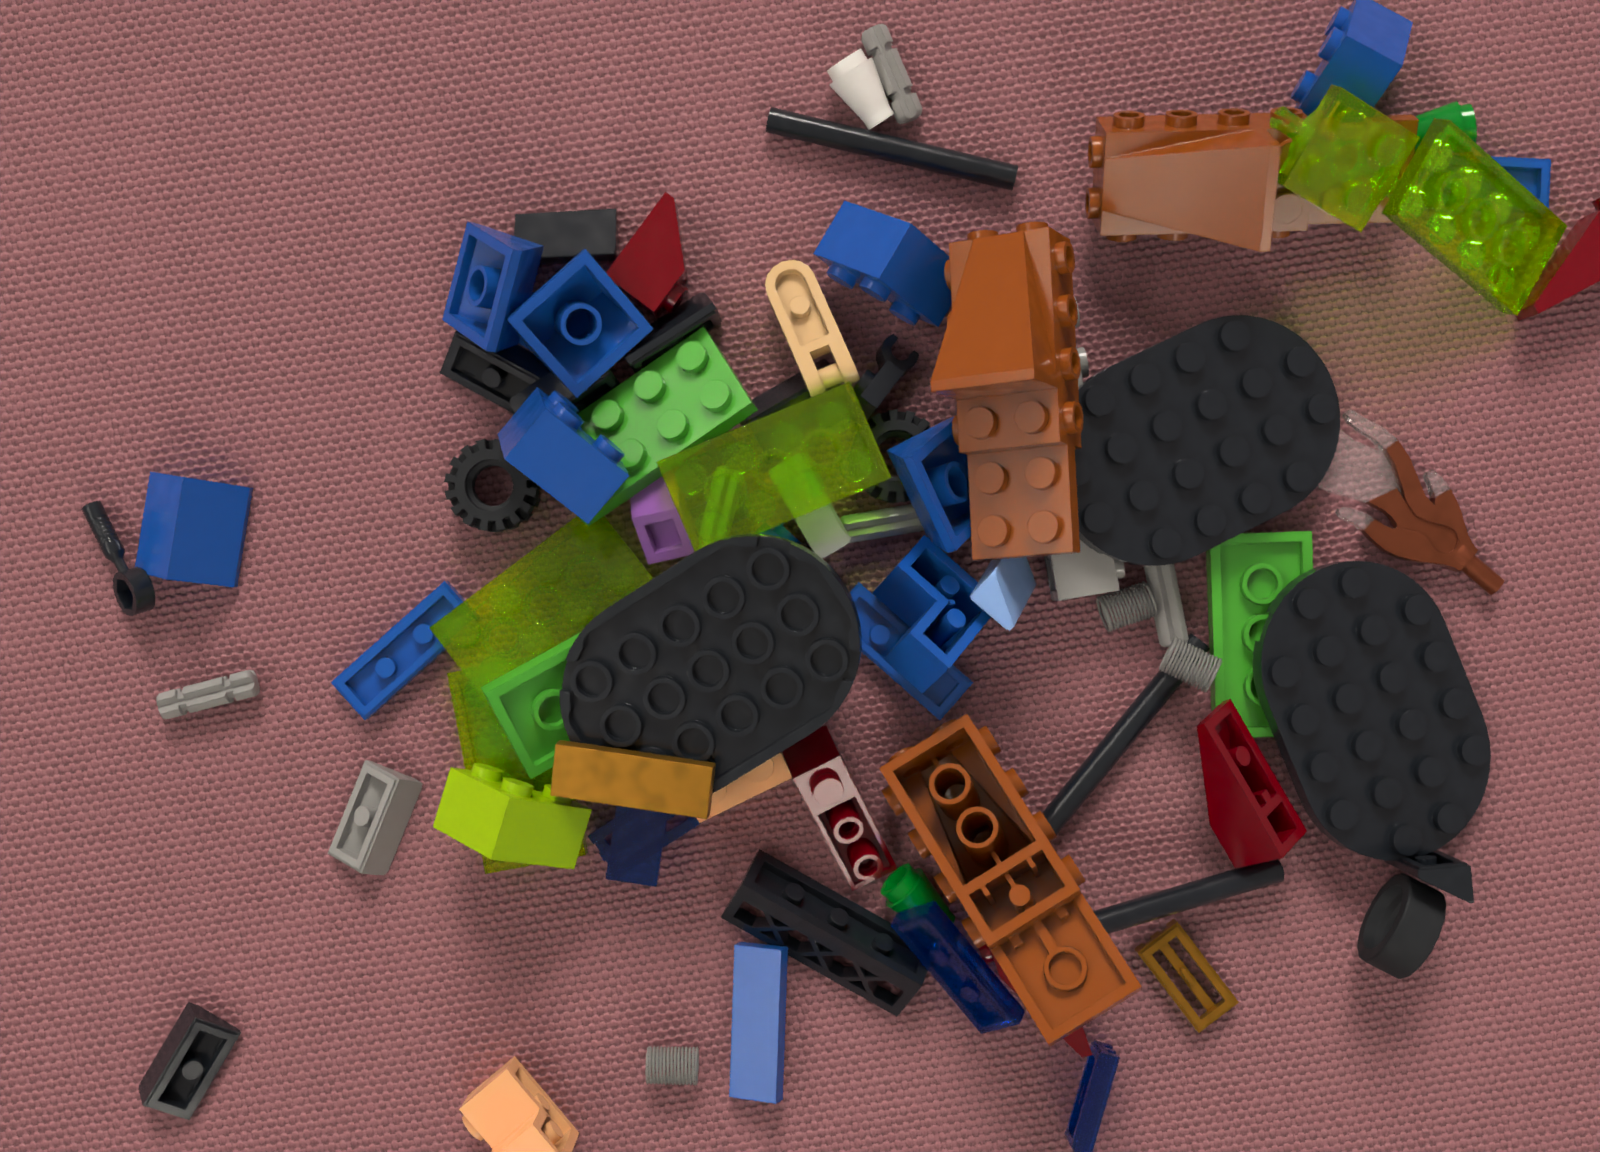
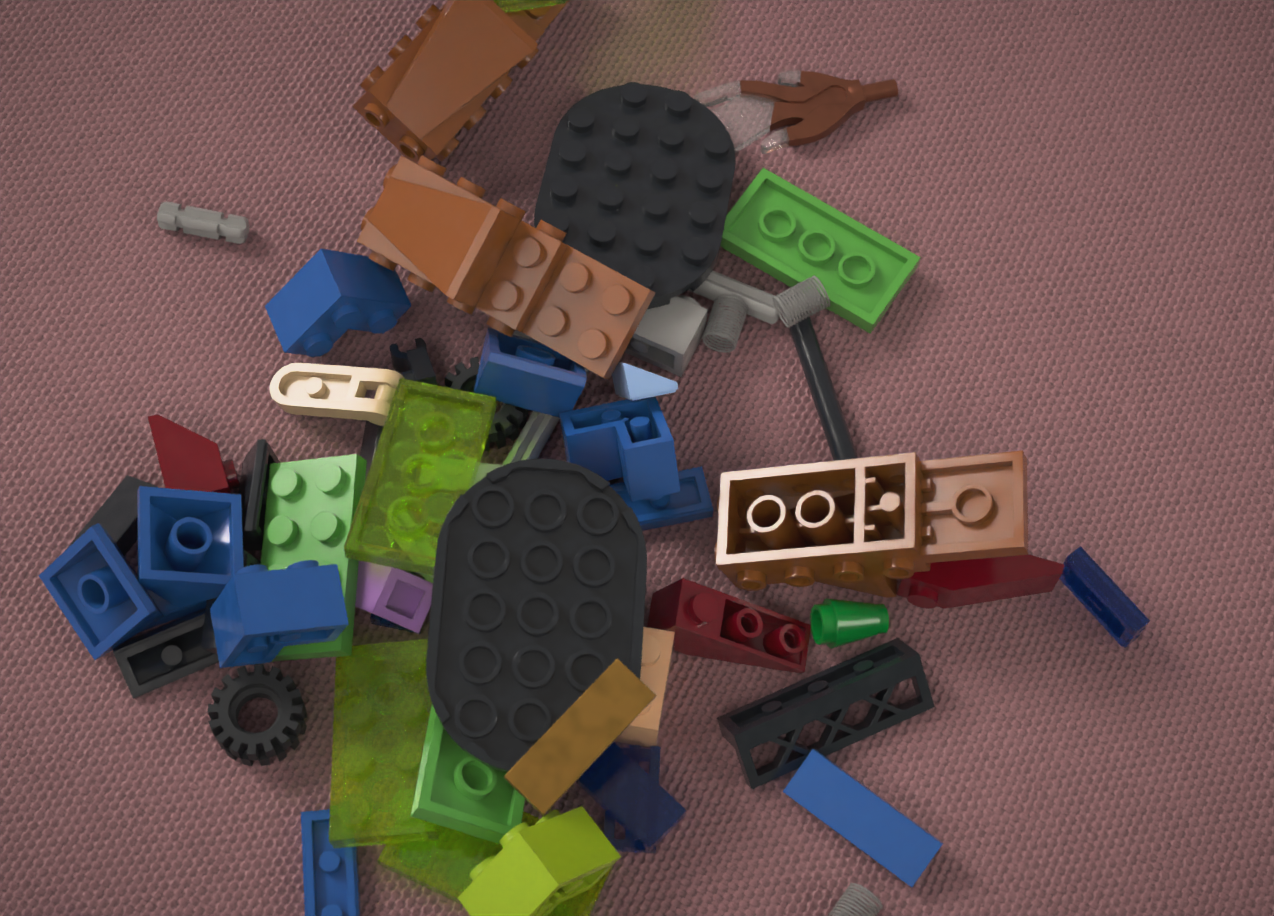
camera: 60 degrees left, 25 degrees down
black piece [766,107,1018,191] -> none
white cone [827,49,894,130] -> none
clear blue tile [891,901,1025,1034] -> none
black piece [1093,859,1284,934] -> none
pearl gold tile [1134,919,1239,1033] -> none
dark red slope [1197,699,1307,869] -> none
black plate [1253,561,1491,861] -> none
black tyre [1357,873,1446,979] -> none
black slope [1384,850,1474,904] -> none

